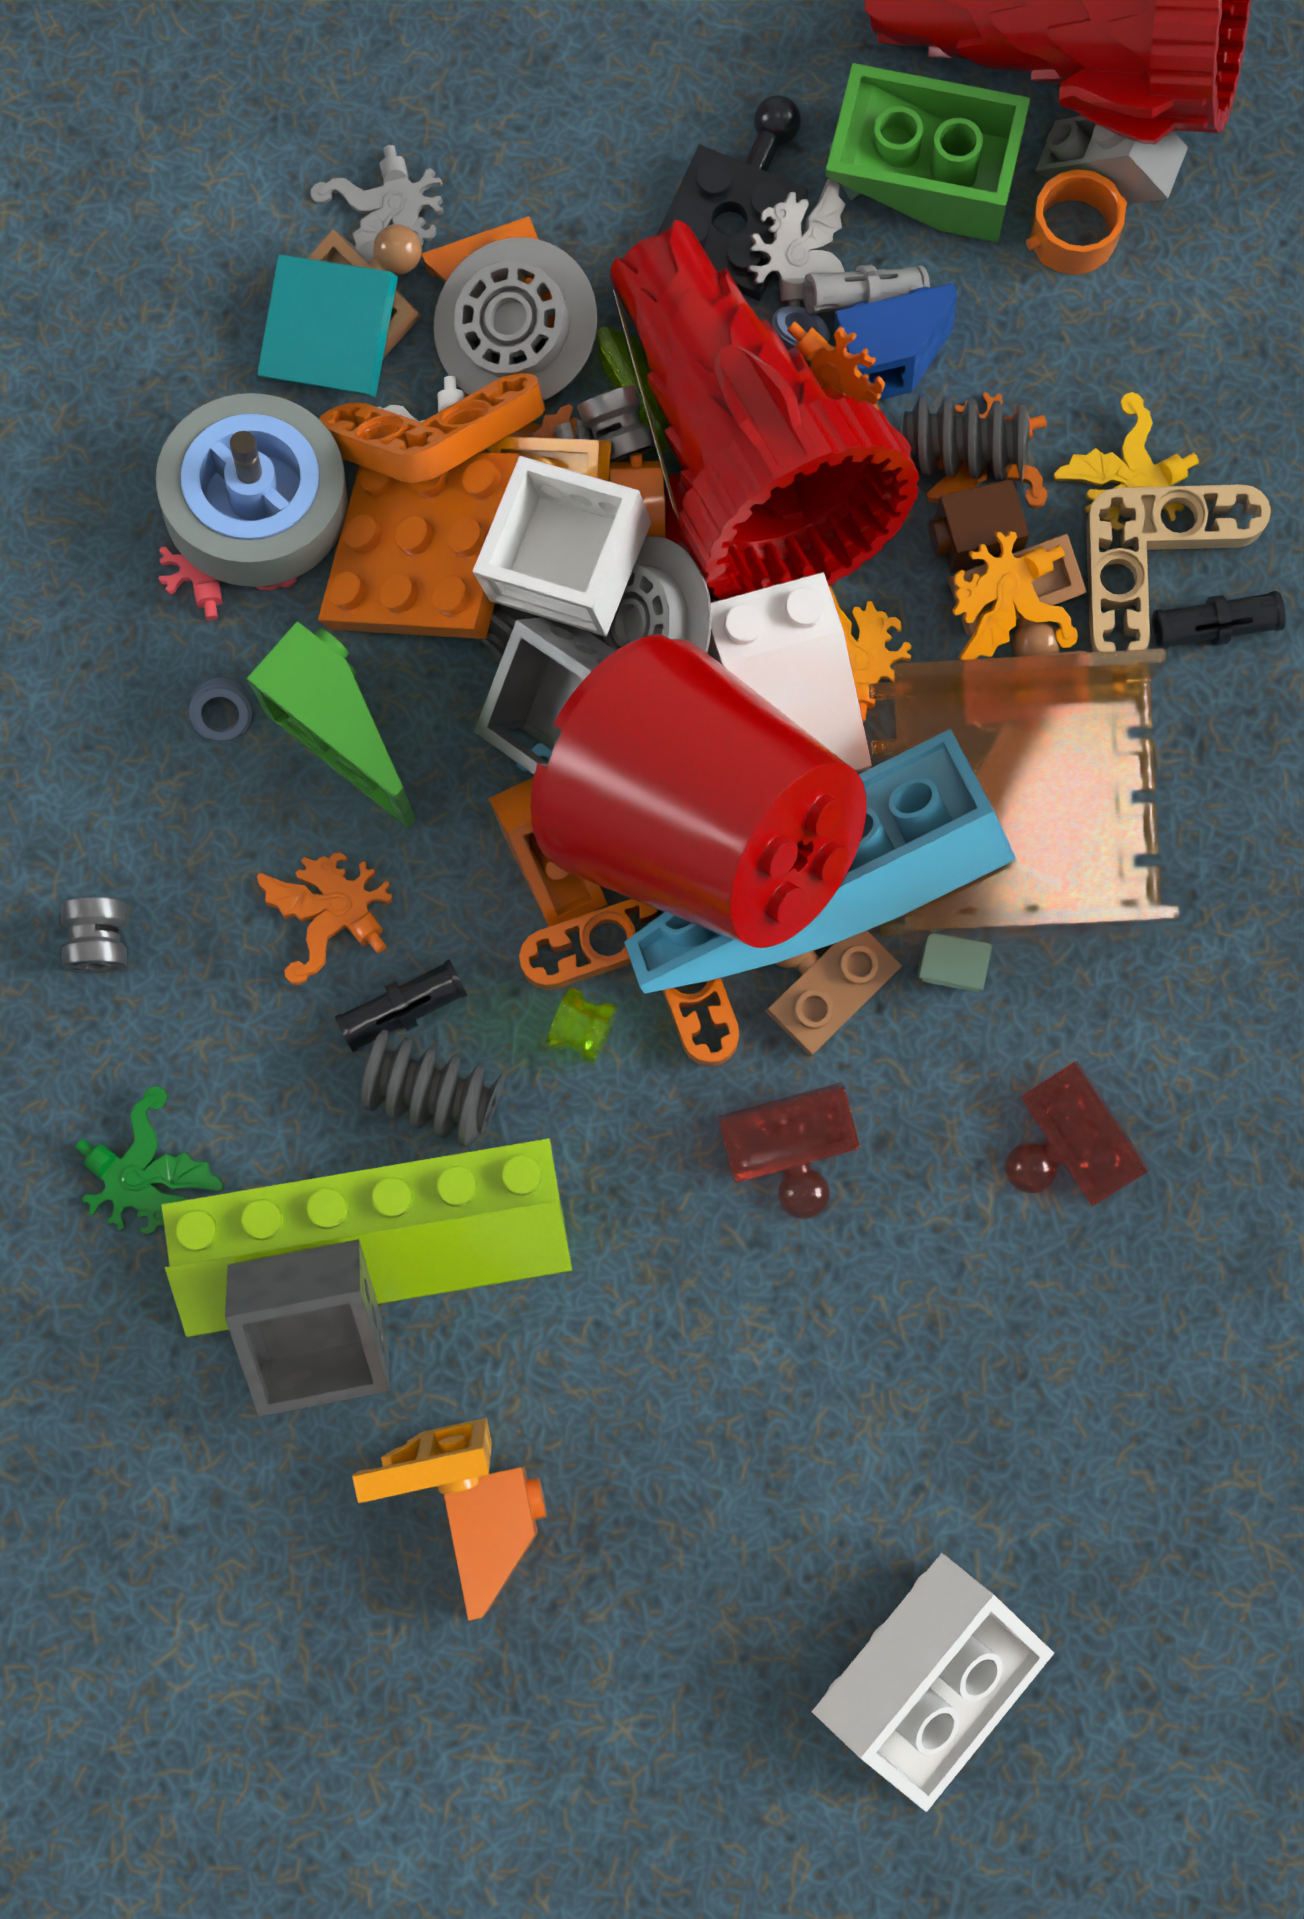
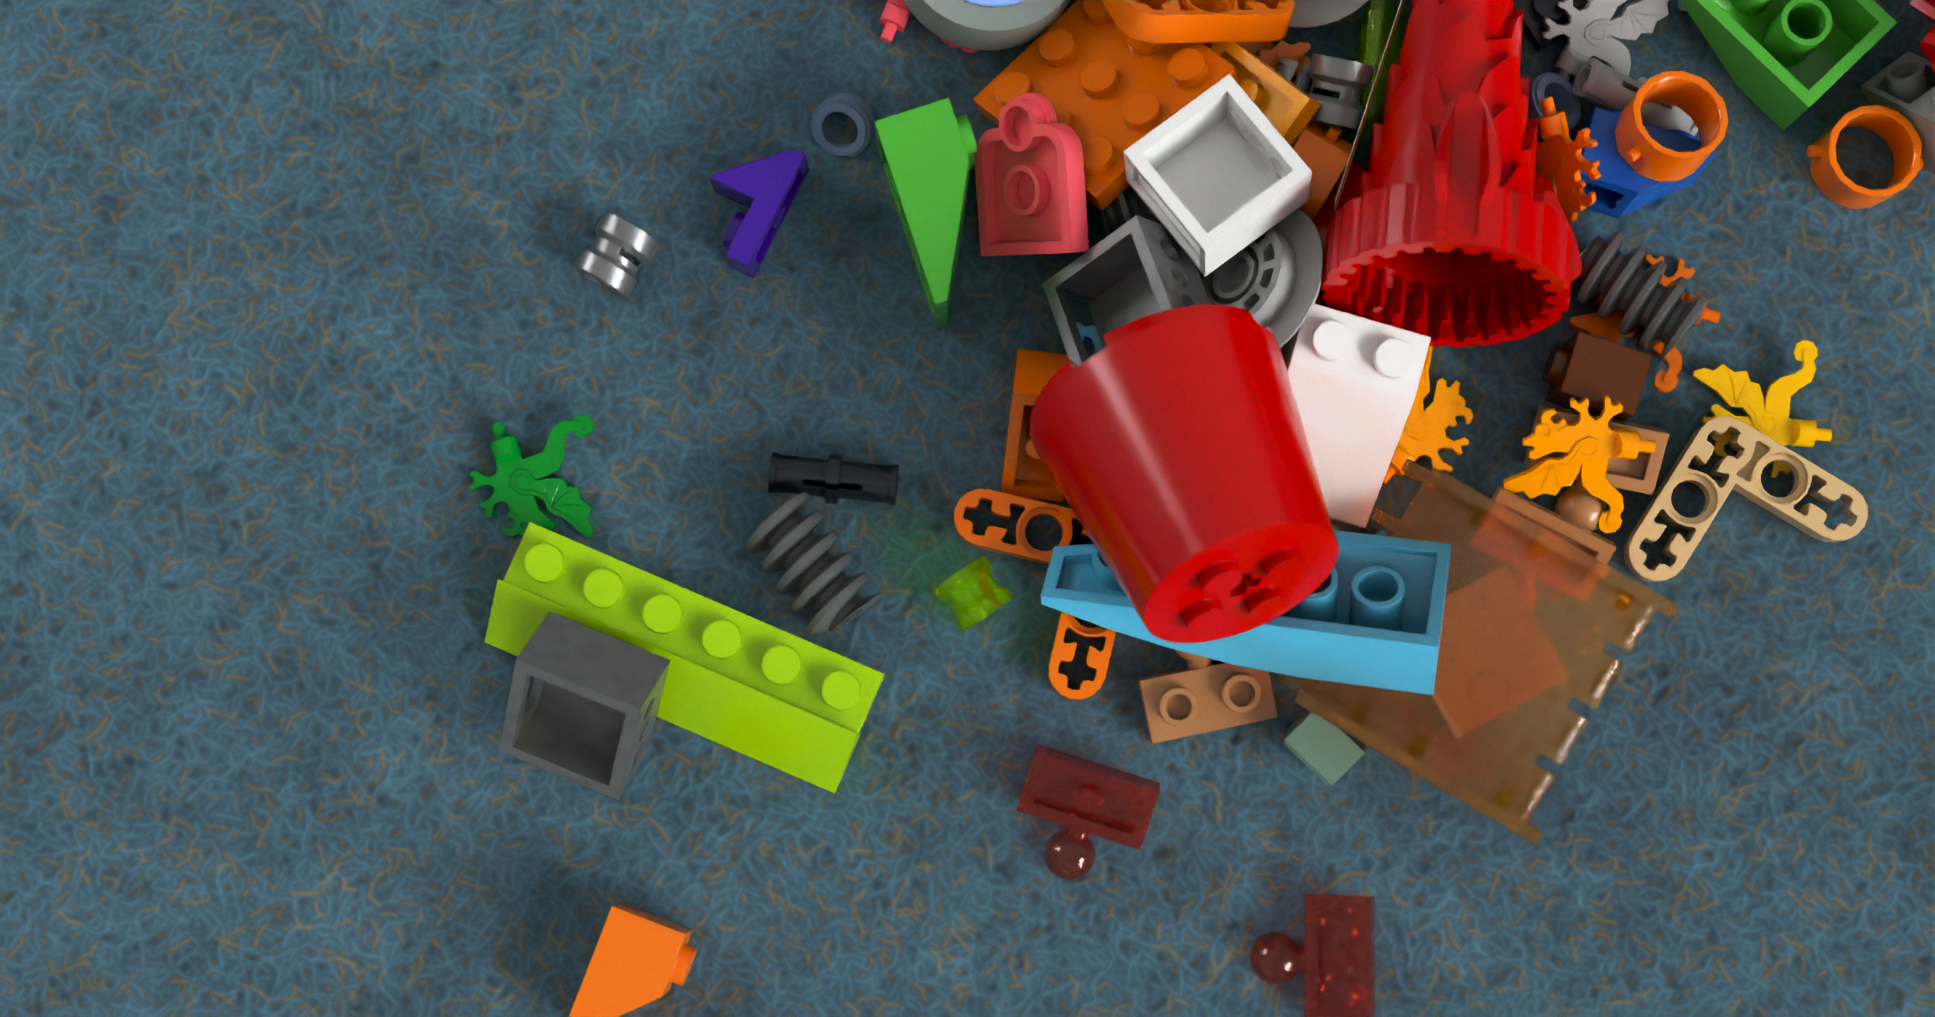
camera: 30 degrees right, 5 degrees up
orange piece [256,852,393,985] -> none
light orange wing [352,1418,492,1503] -> none
black pin [1152,591,1286,650] -> none
none -> dark purple slope [709,149,809,279]
none -> coral plate [974,93,1089,257]
none -> orange piece [1614,71,1729,182]

